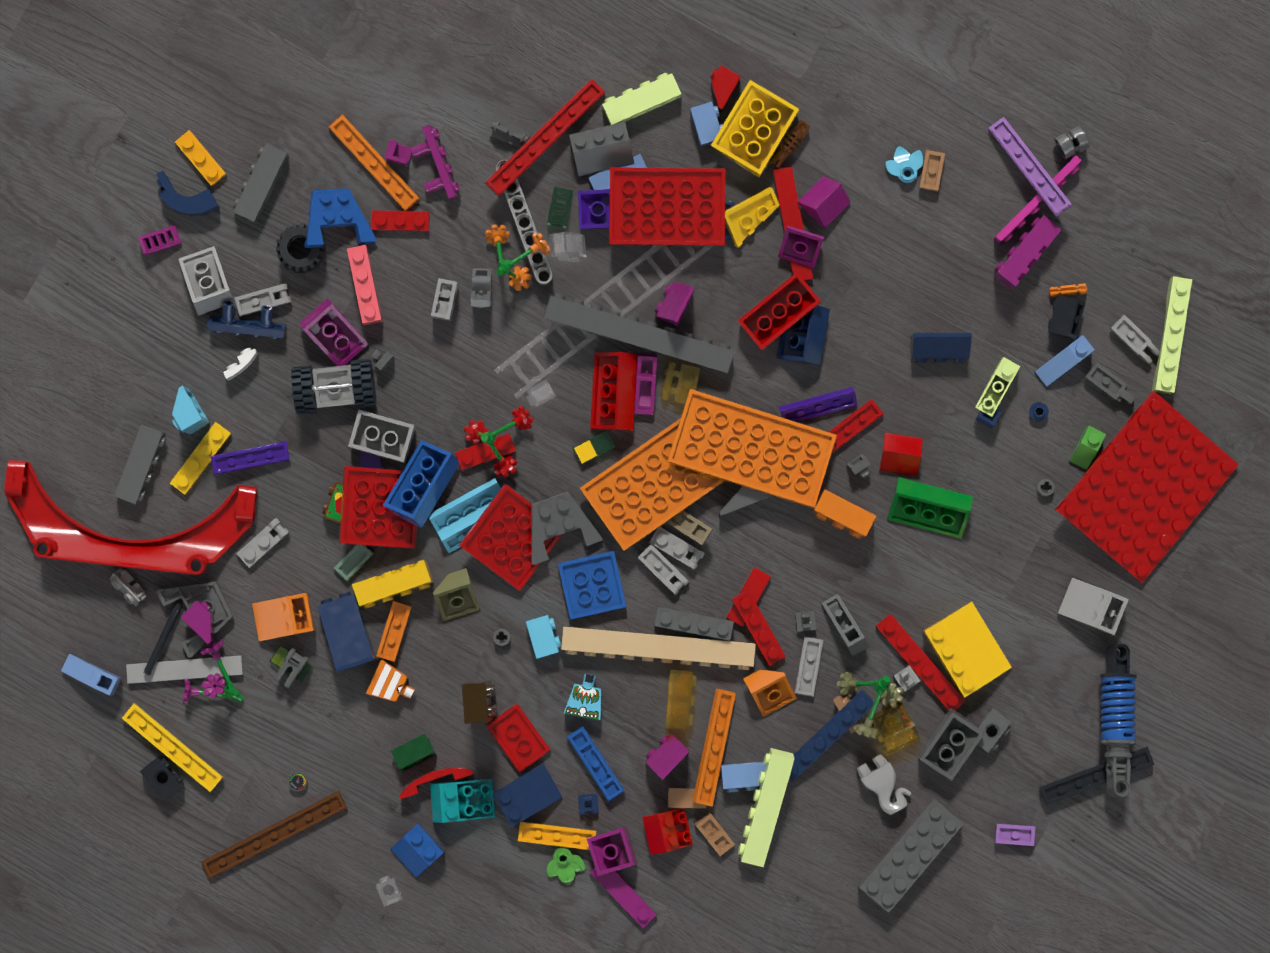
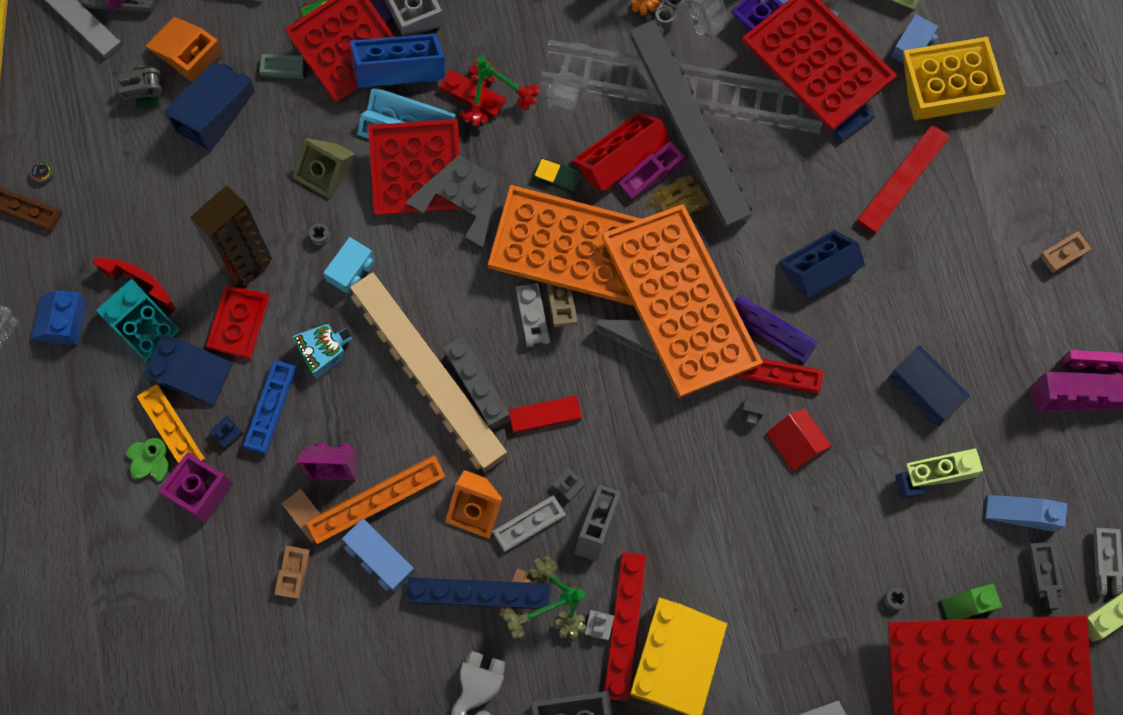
camera: 45 degrees right, 15 degrees down
magenta plant [183,640,244,704] -> none
yellow wedge [352,559,433,609] -> none
torso [366,660,415,702] -> none
orange plate [376,601,412,662] -> none
dark green hinge [391,734,437,772] -> none
blue plate [558,551,626,620] -> none
magenta plate [590,867,657,928] -> none
light grey plate [638,544,689,595] -> none
red slope [642,808,693,855] -> none
magenta slope [654,282,694,328] -> none
clear yellow slope [665,670,696,729] -> none
red slope [710,65,741,112] -> none
yellow wing [725,187,779,248] -> none
red plate [731,590,786,666] -> none
red slope [738,272,821,350] -> none
yellowish green brick [738,748,794,867] -> none
reddish brown hinge [769,120,810,169] -> none
magenta slope [778,226,824,268] -> none
magenta slope [797,176,851,229] -> none
orange brick [812,490,876,539] -> none
clear yellow slope [867,702,921,757] -> none
medium azure plate [886,146,923,183] -> none
green slope [887,477,973,539] -> none
dark blue plate [1029,402,1049,421] -> none
black brick [1048,295,1085,340] -> none
orange axle [1049,283,1087,298] -> none

